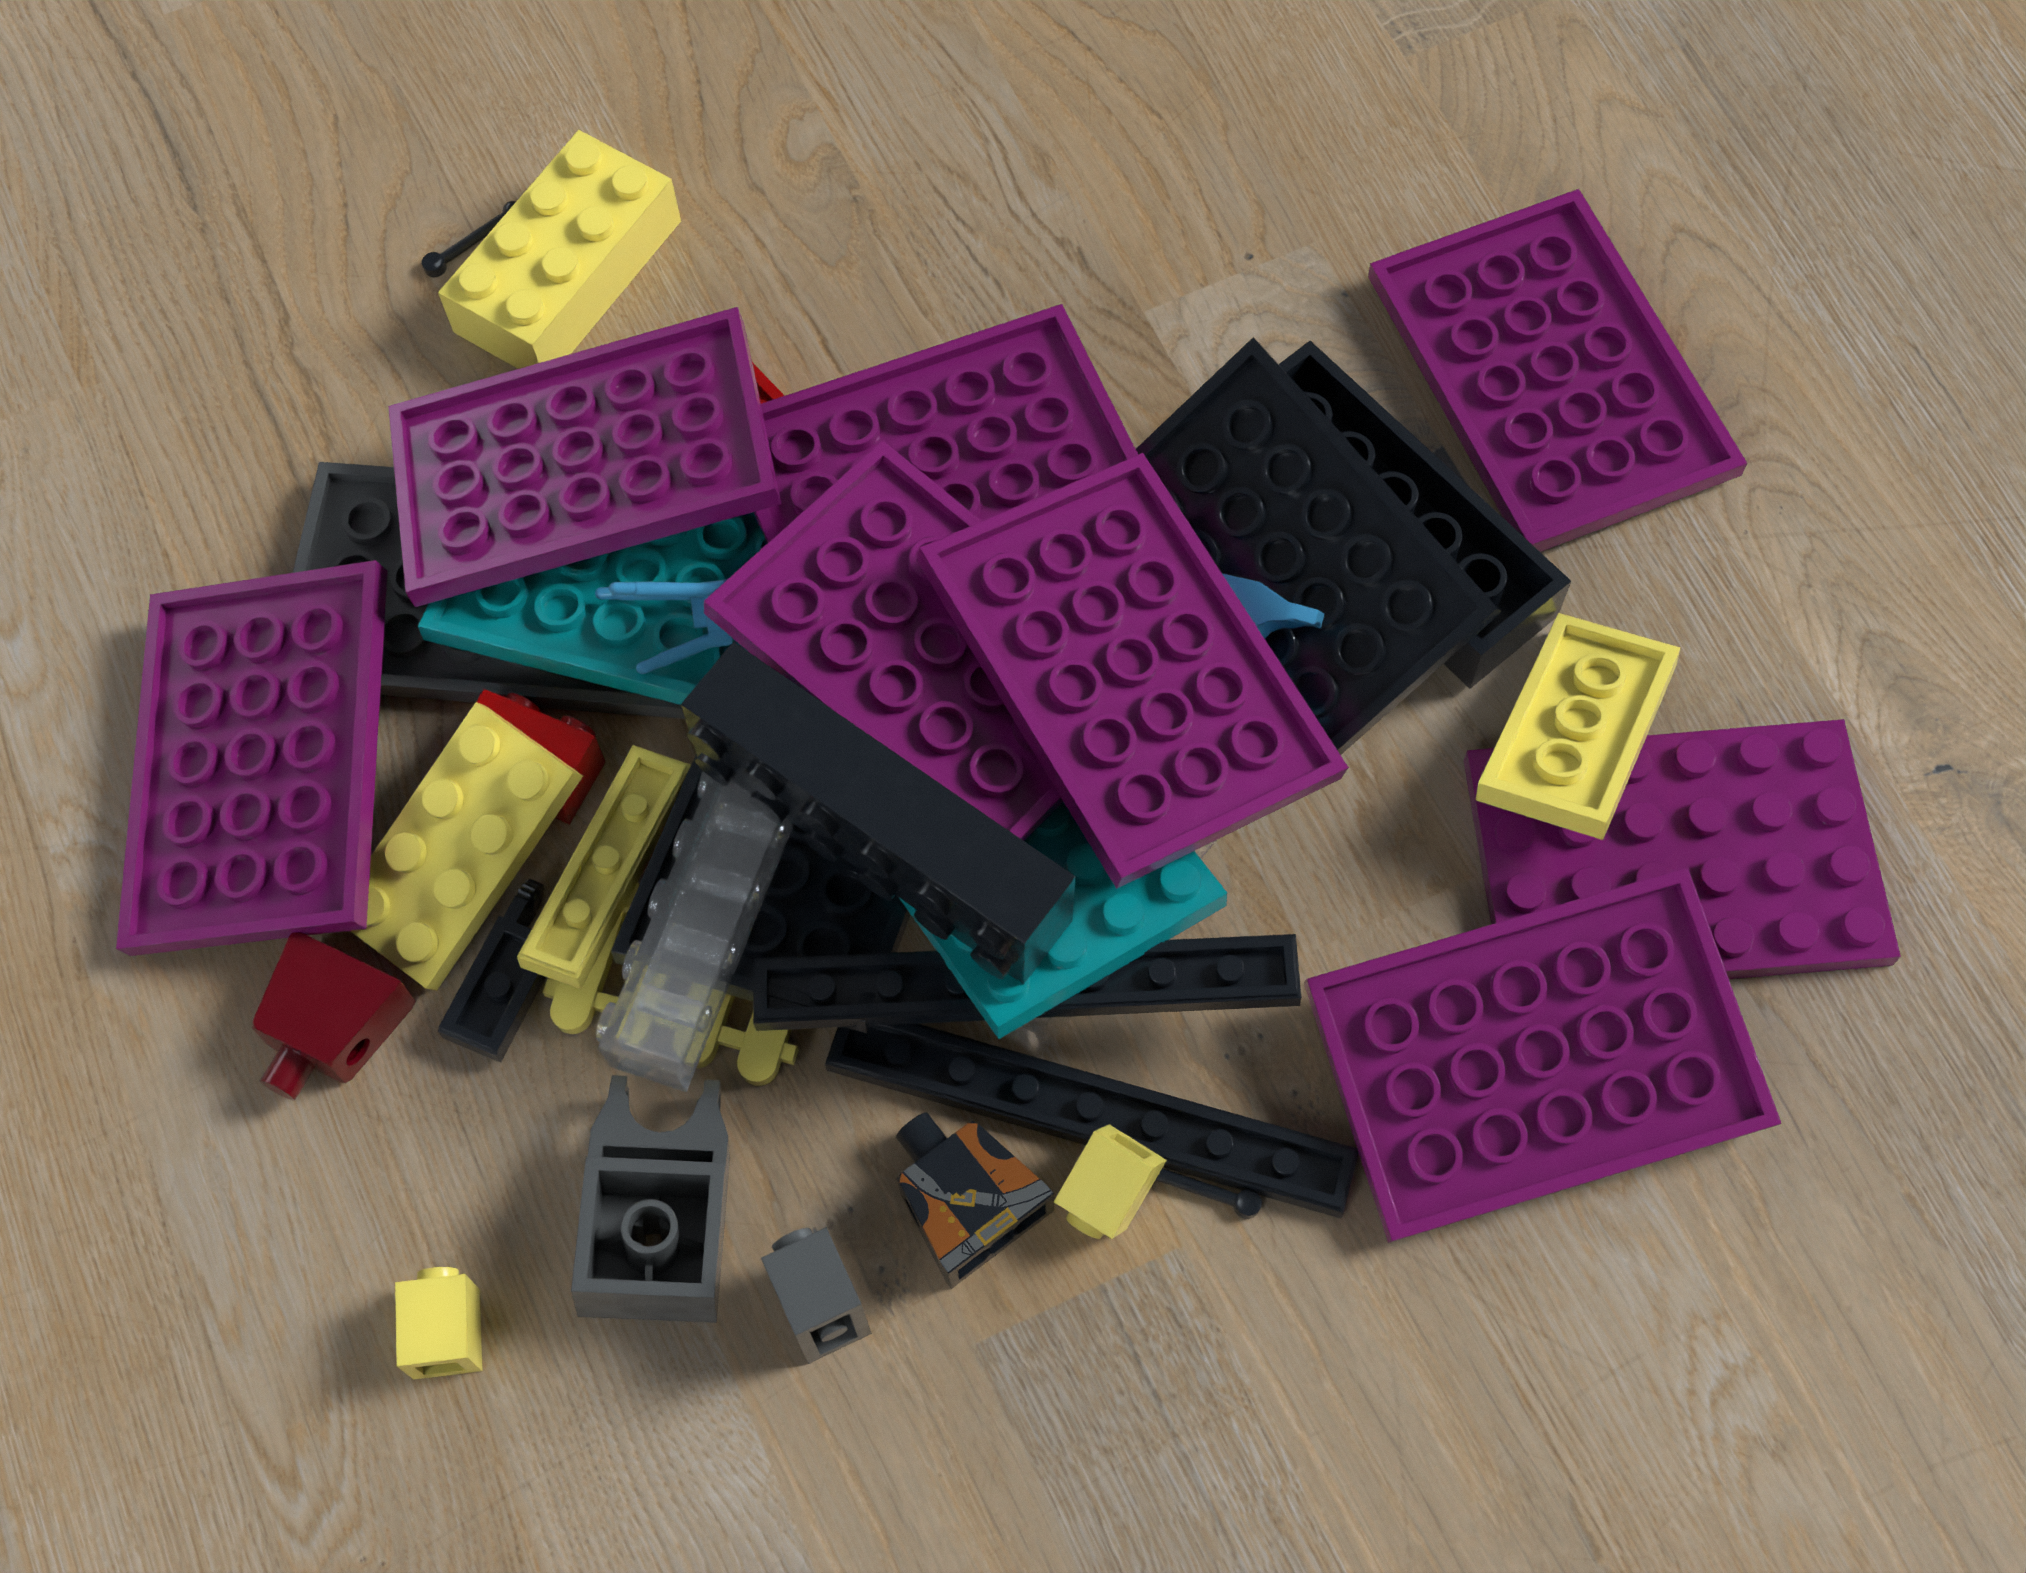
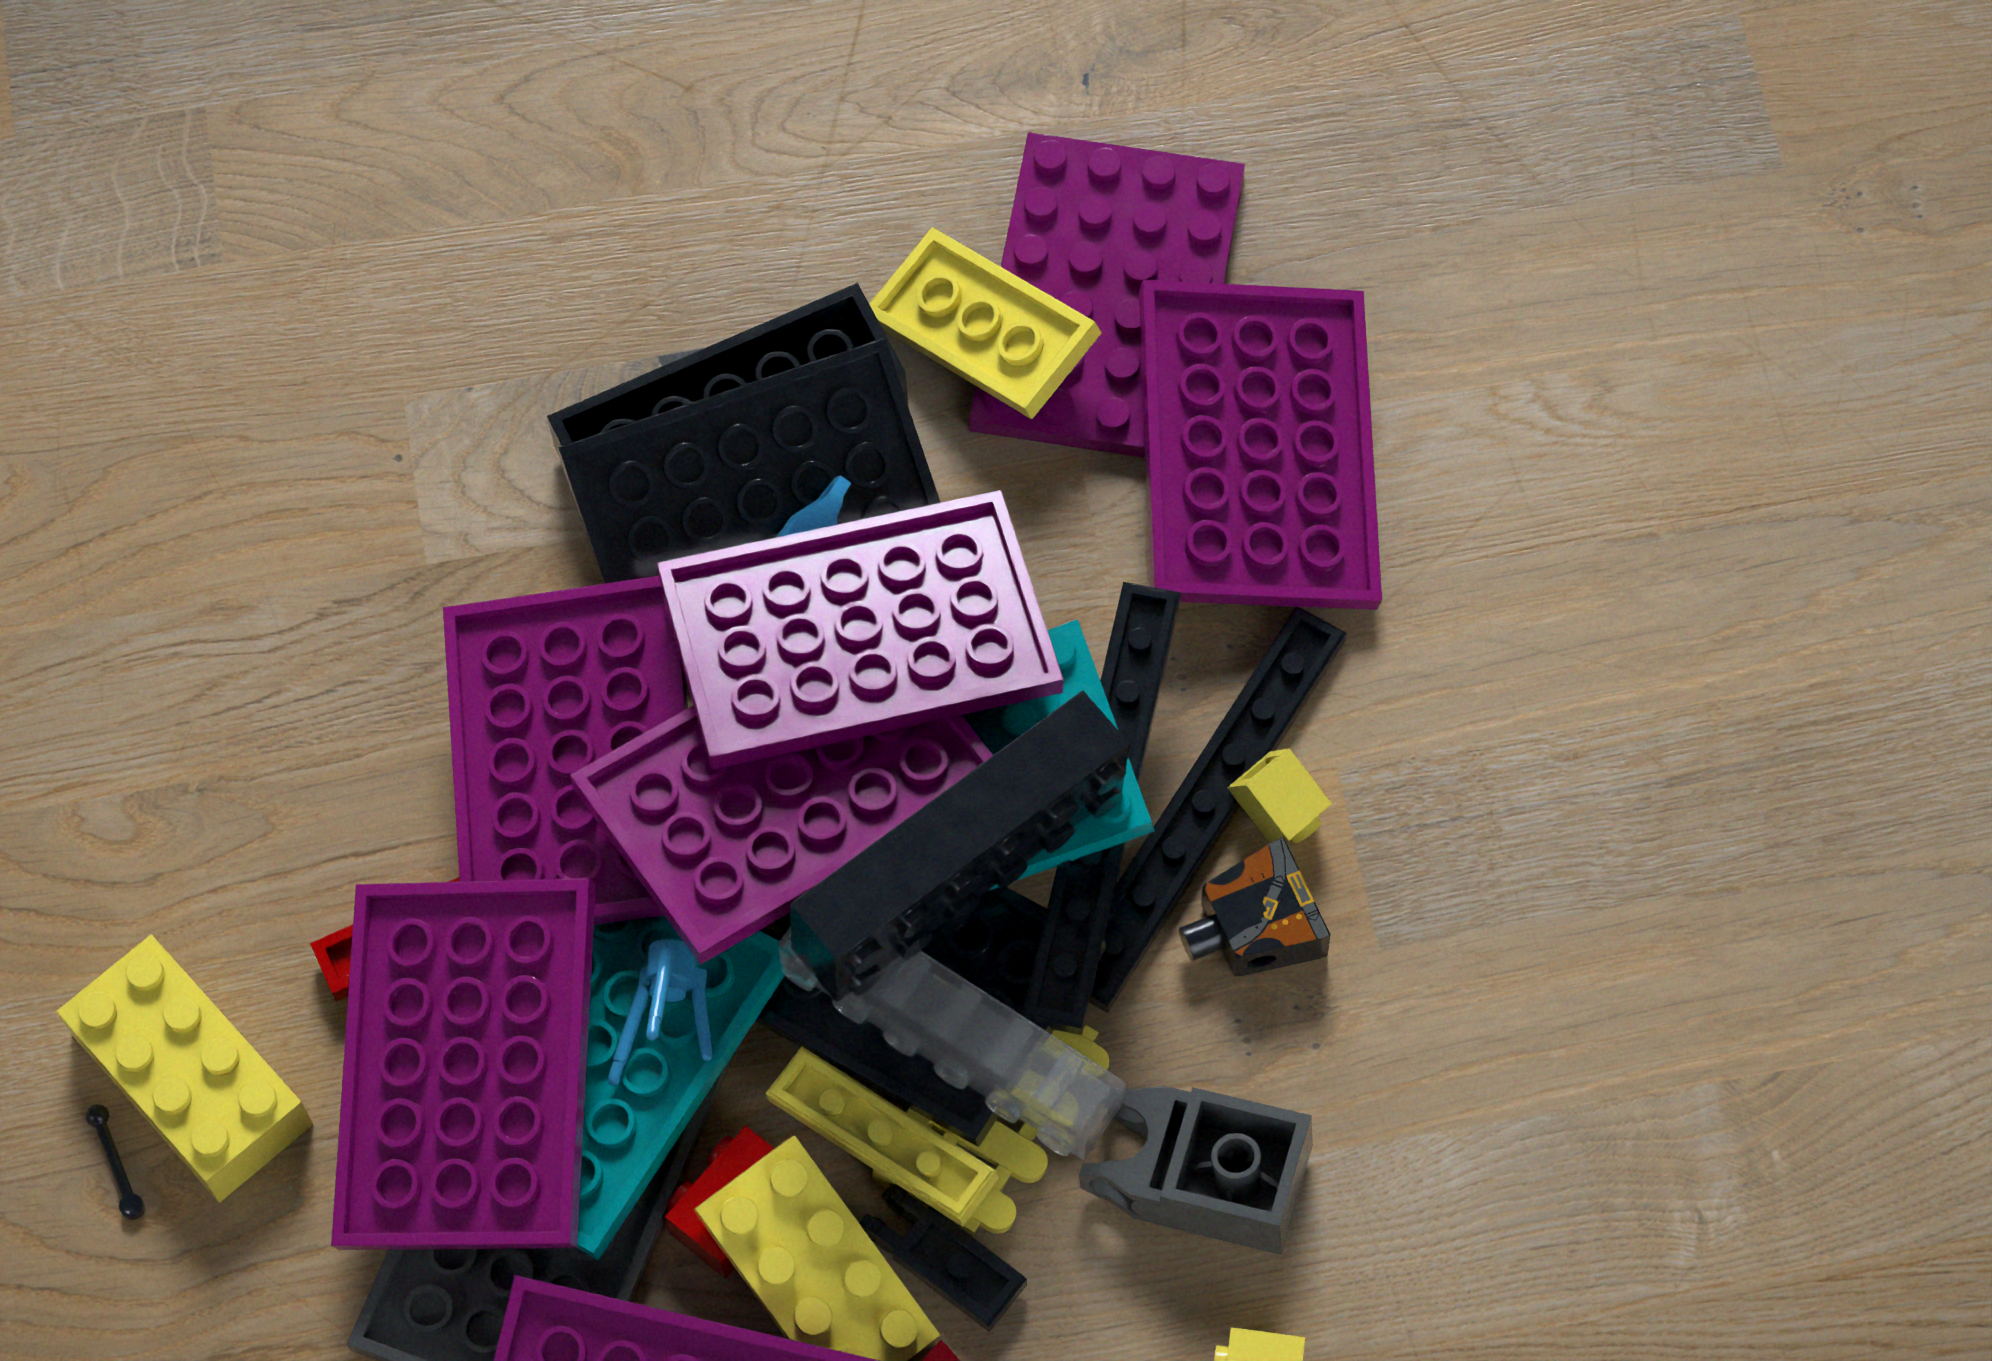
camera: 75 degrees left, 0 degrees up
dark grey brick [761,1227,872,1364] -> none
black hinge [1156,1168,1262,1219] -> none
magenta plate [1368,189,1748,552] -> none

